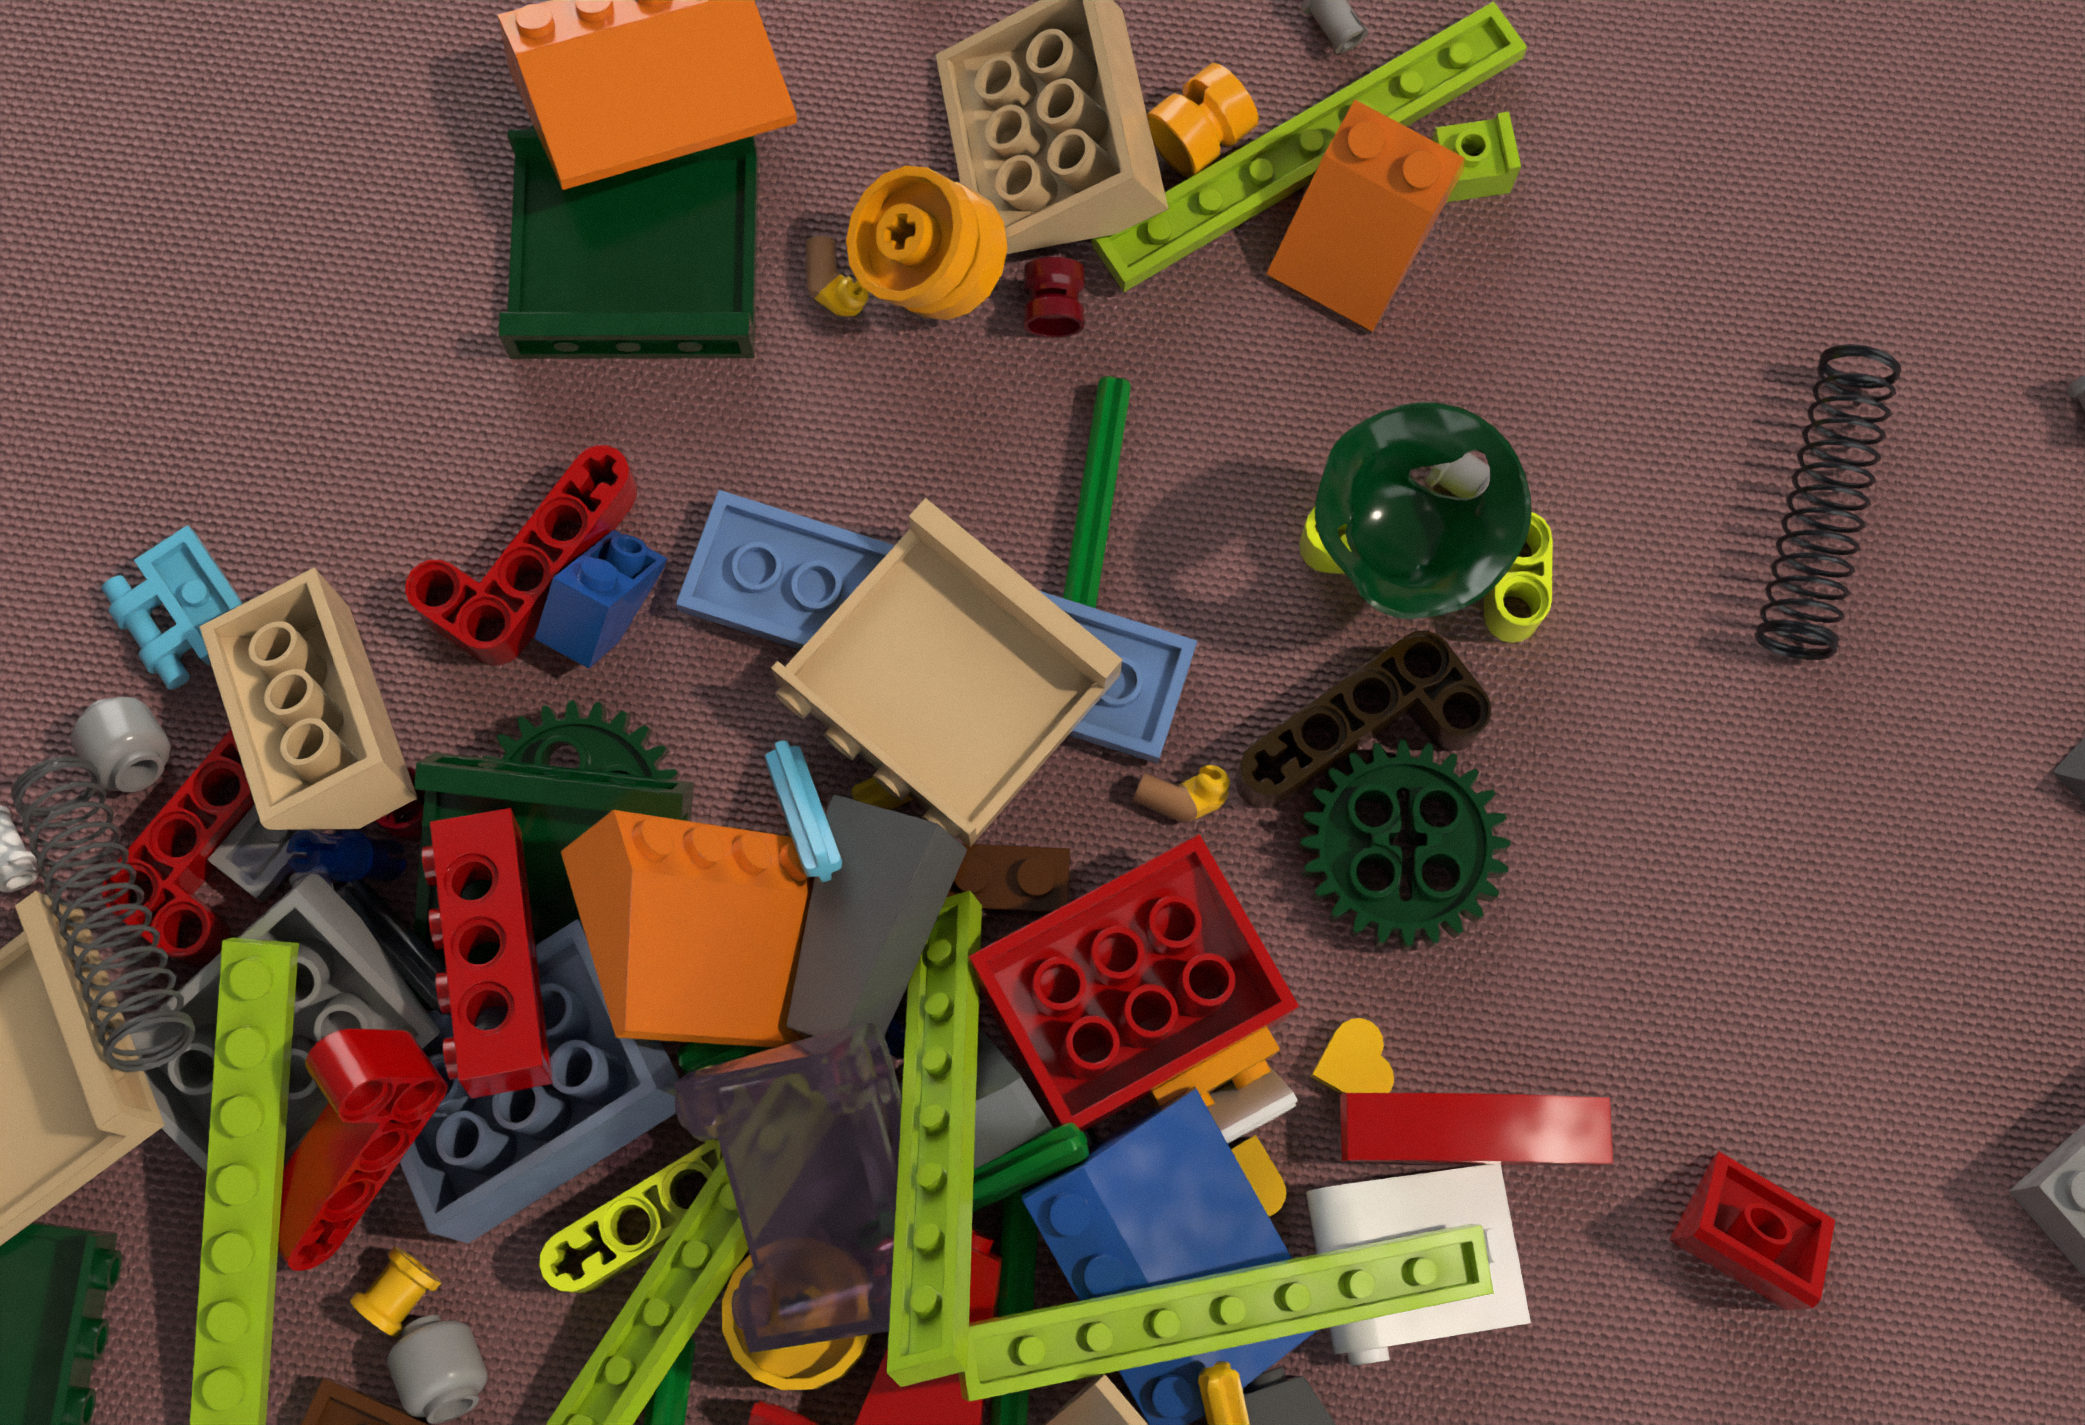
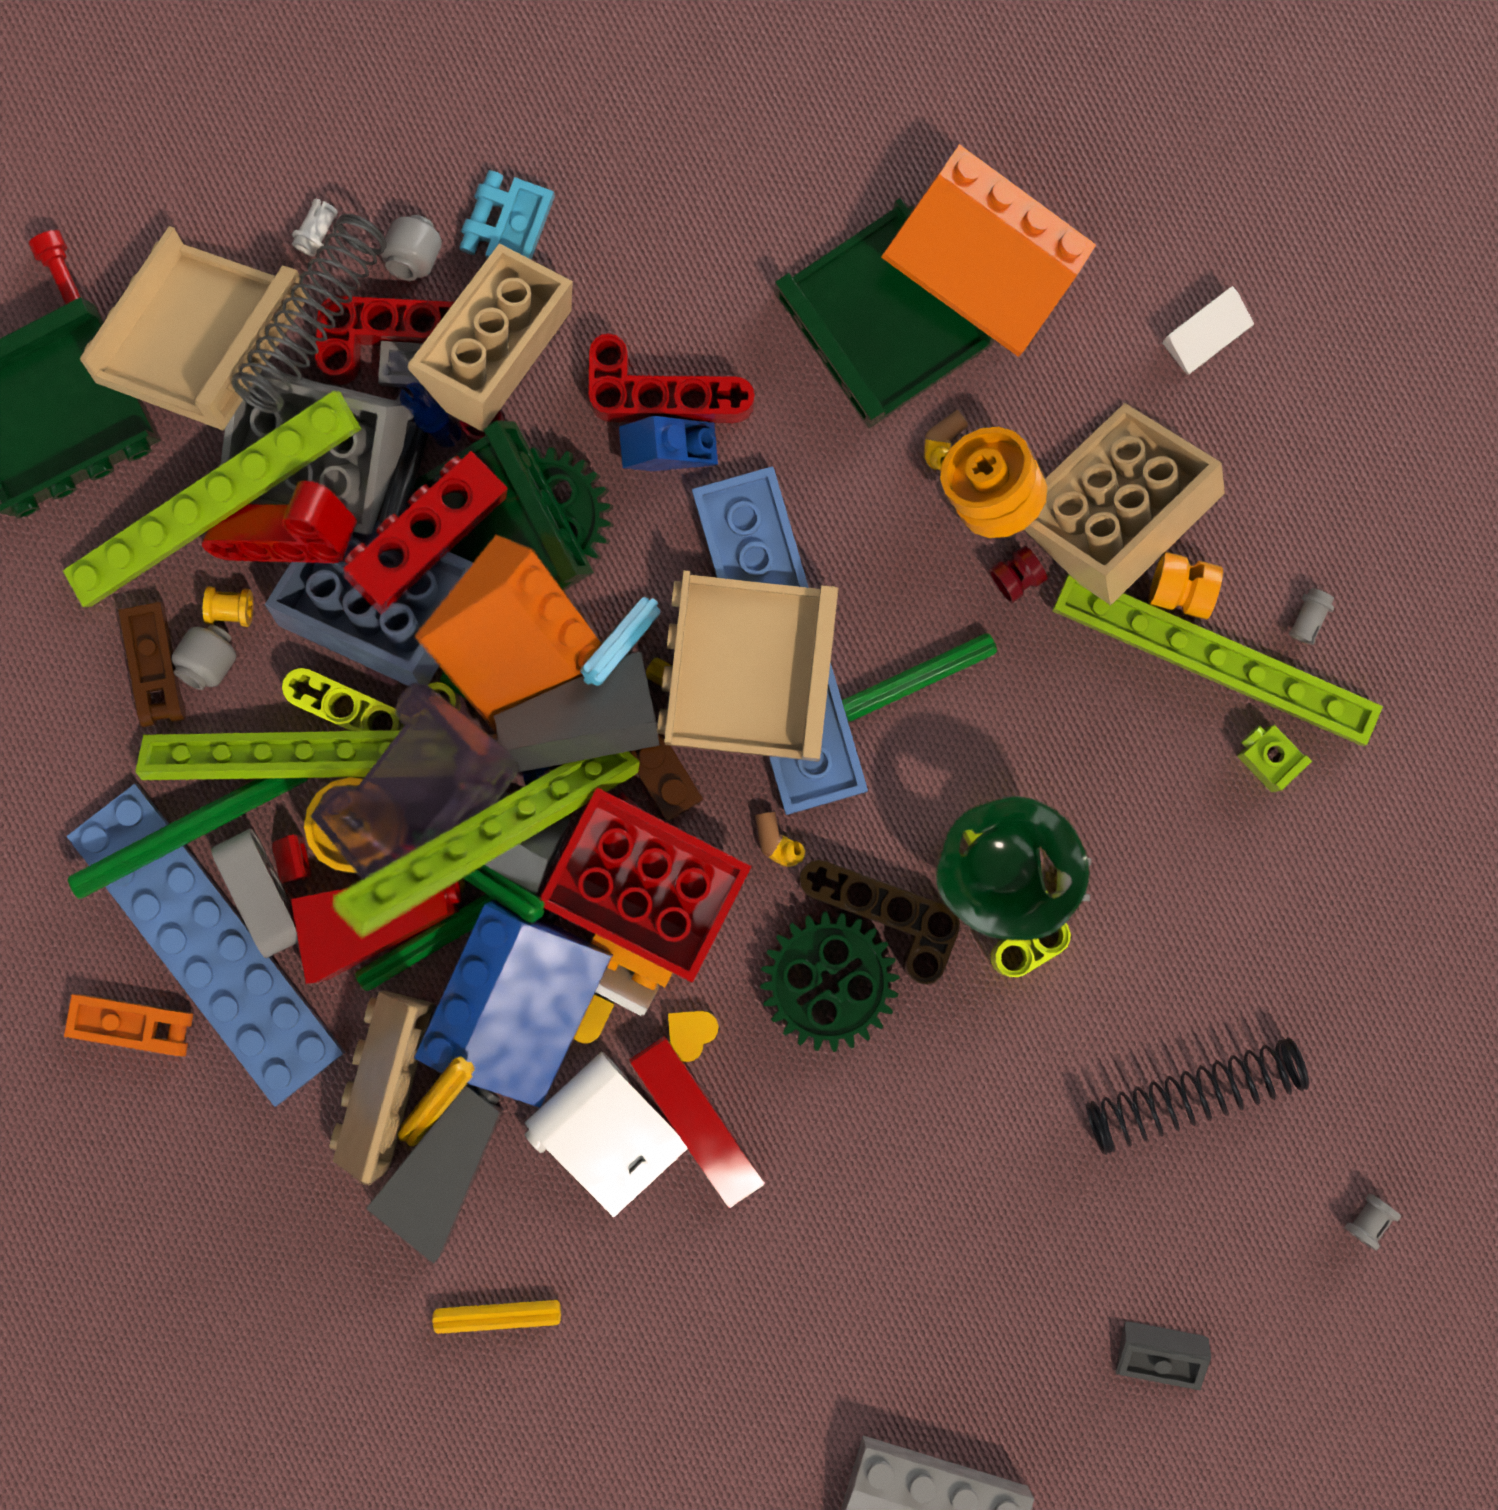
camera: 50 degrees right, 10 degrees up
lime plate [958,1224,1494,1402] -> none
orange slope [1266,100,1465,333] -> none
red slope [1669,1151,1835,1310] -> none

